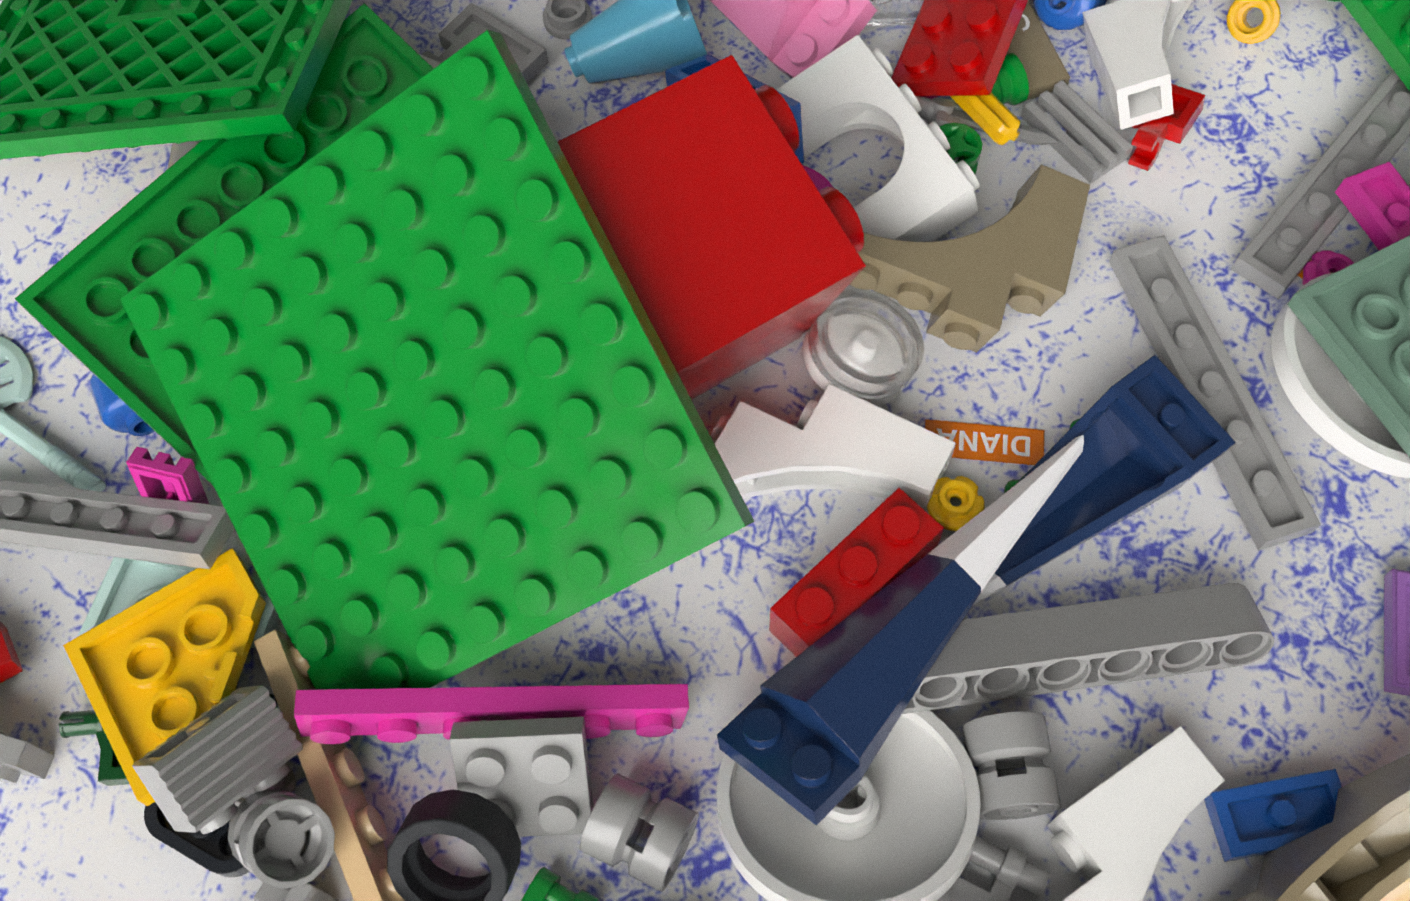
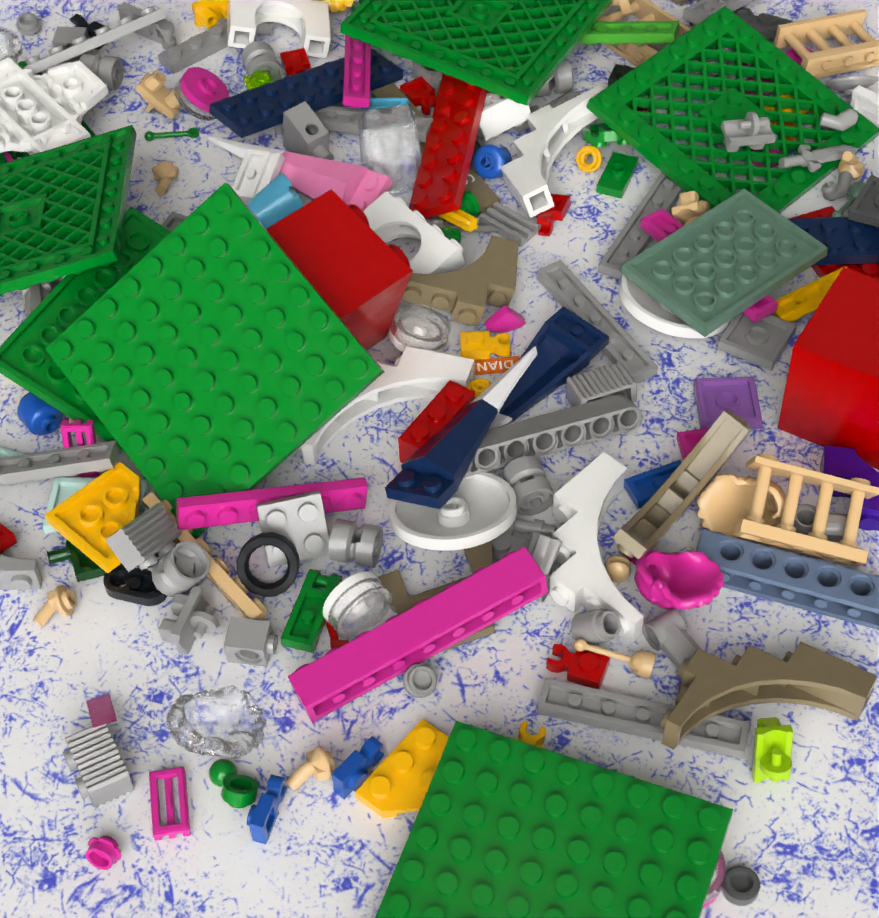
camera: 15 degrees left, 15 degrees down
none -> tan plate [32,585,77,628]
none -> yellow plate [460,331,510,360]
none -> dark pink tile [484,305,526,333]
none -> light grey brick [566,361,637,407]
none -> green plate [596,152,639,199]
none -> dark pink tile [676,428,708,460]

